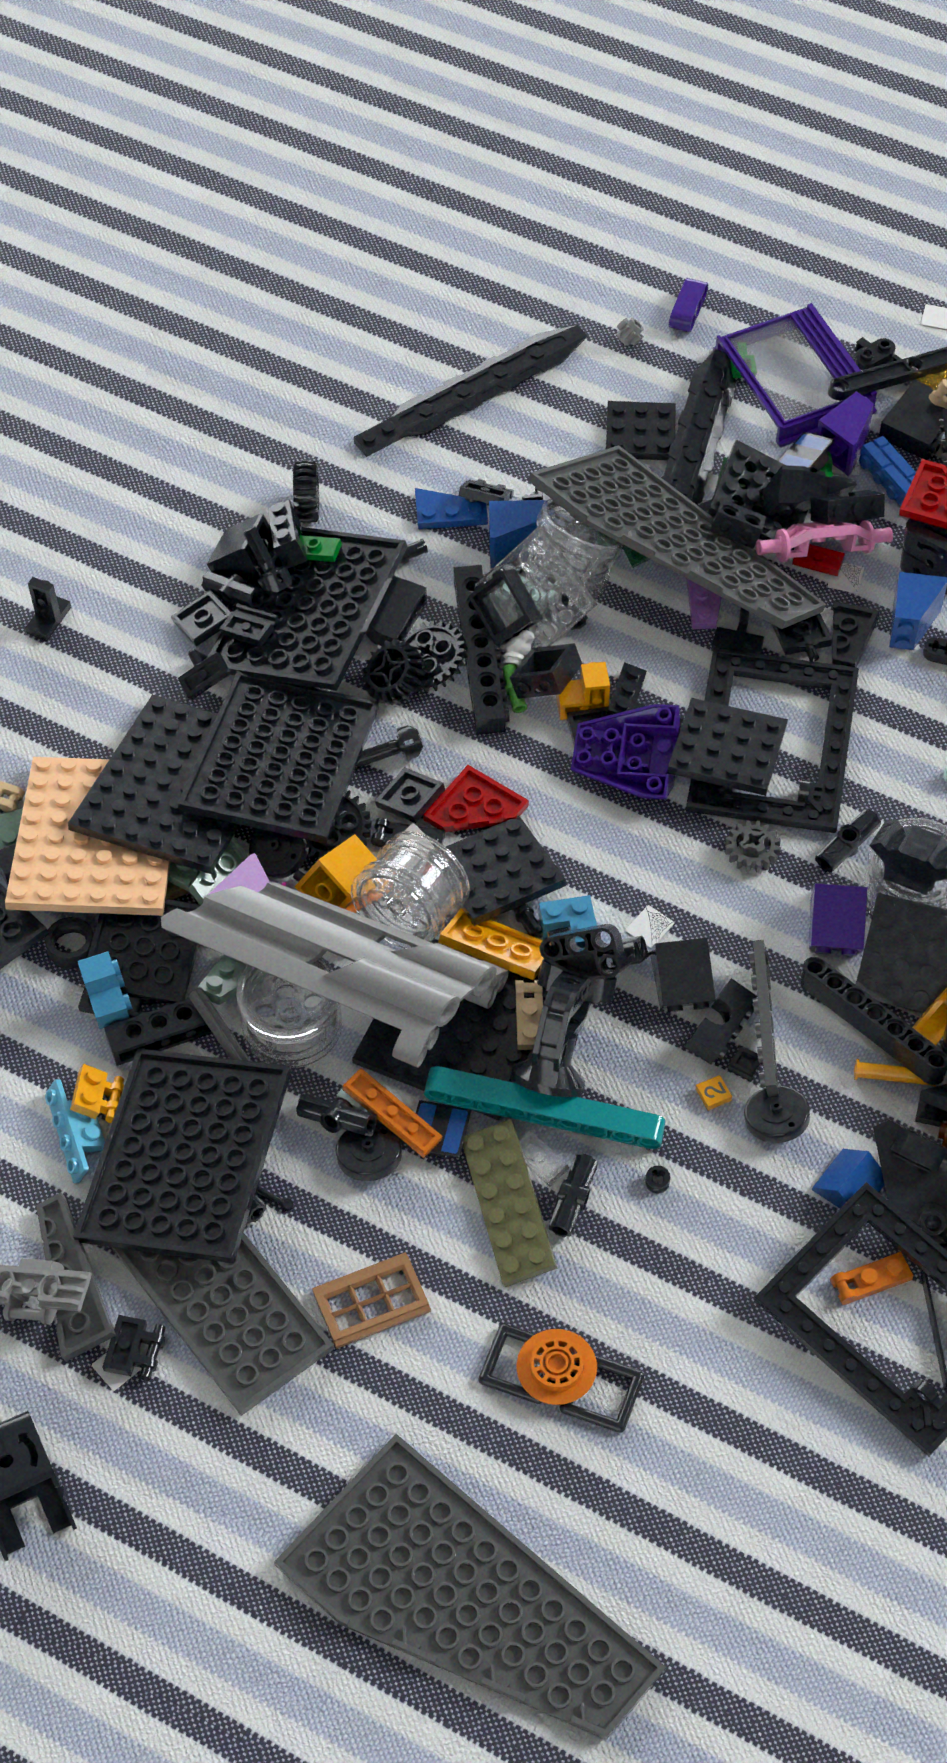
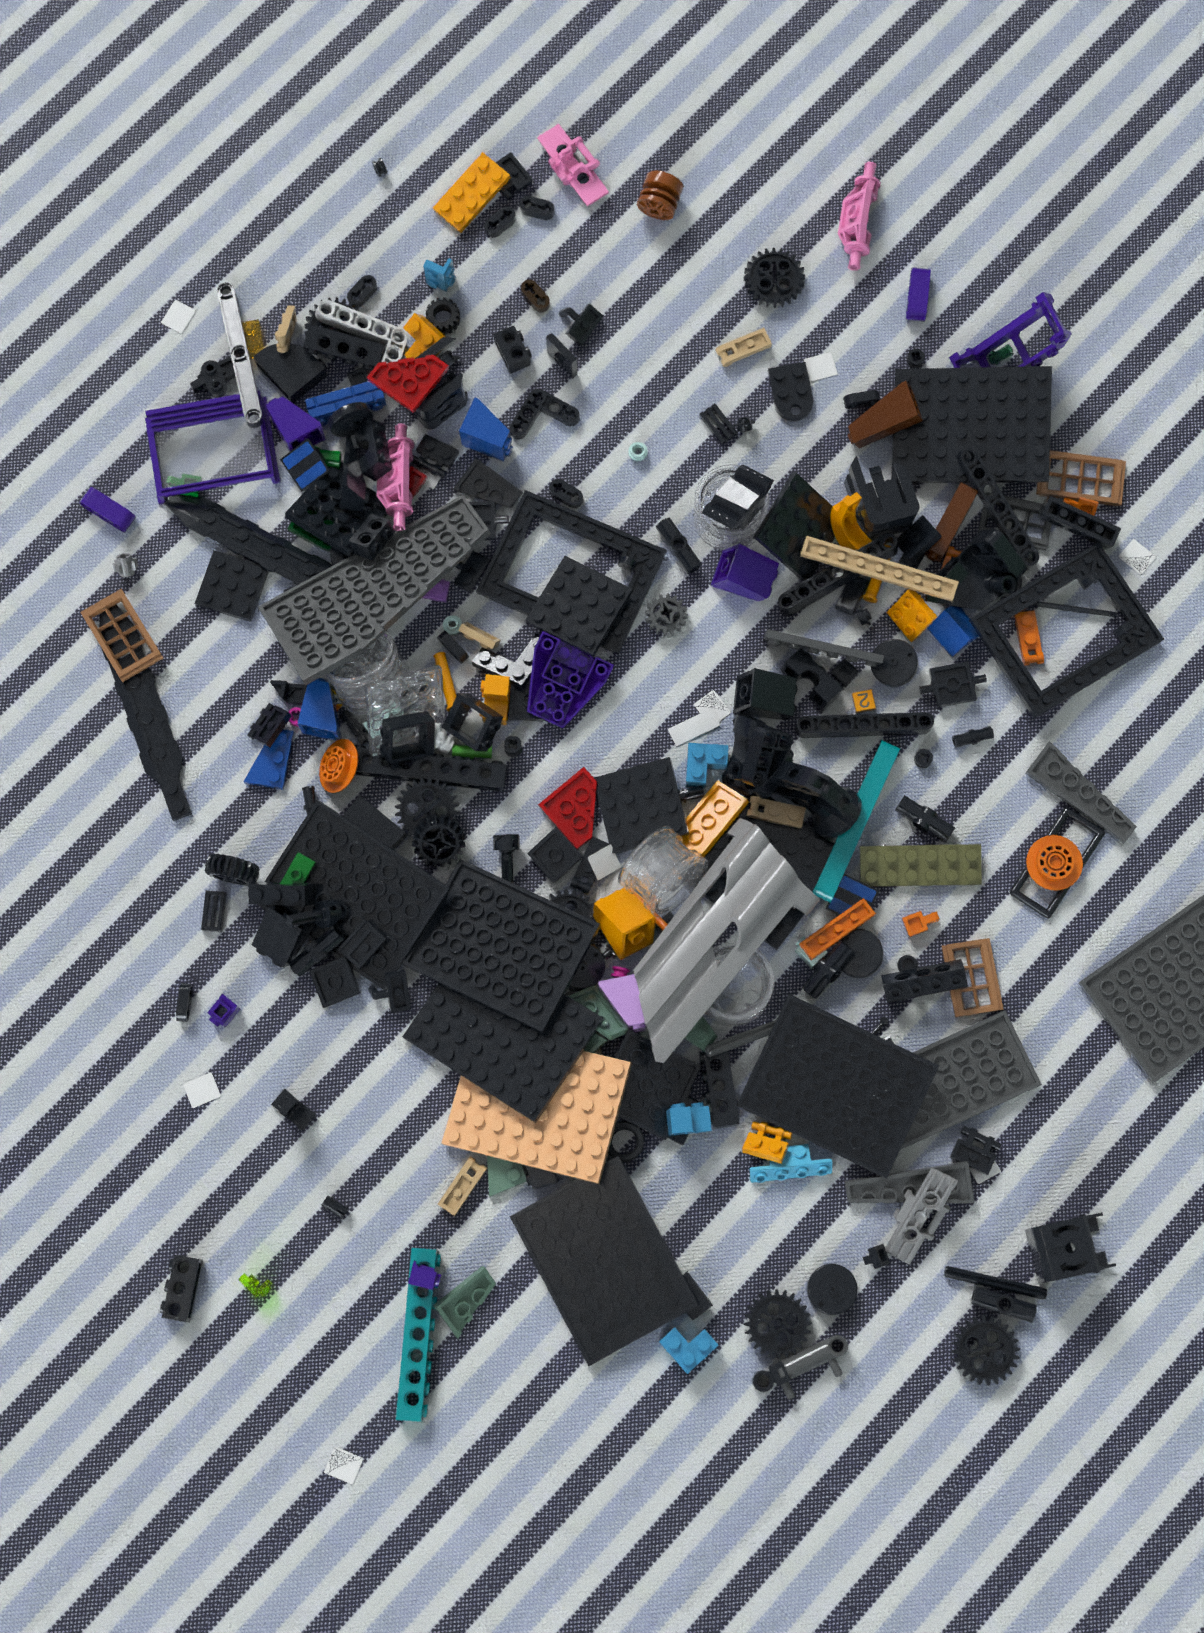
camera: 75 degrees left, 20 degrees up
none -> medium nougat piece [81,589,164,682]
none -> black beam [176,983,193,1022]
none -> white sticker [183,1072,221,1108]
none -> black tile [201,890,227,933]
none -> dark purple window [207,994,241,1027]
none -> orange wheel [319,739,358,793]
none -> black wheel [328,402,374,437]
none -> black plate [412,434,459,478]
none -> light orange pin [433,652,457,712]
none -> black beam [437,630,469,664]
none -> light aqua plate [443,615,462,635]
none -> tan plate [458,622,501,650]
none -> black bush [504,736,522,758]
none -> black beam [550,479,583,508]
none -> white sticker [668,708,720,746]
none -> black beam [795,712,934,738]
none -> tan plate [801,536,959,602]
none -> black plate [835,577,869,615]
none -> black plate [855,606,872,626]
none -> black brick [881,959,968,1003]
none -> light orange plate [887,589,937,642]
none -> black plate [897,955,918,972]
none -> orange plate [902,911,939,938]
none -> black plate [919,661,987,708]
none -> black pin [952,726,994,748]
none -> dark grey wing [1025,741,1137,844]

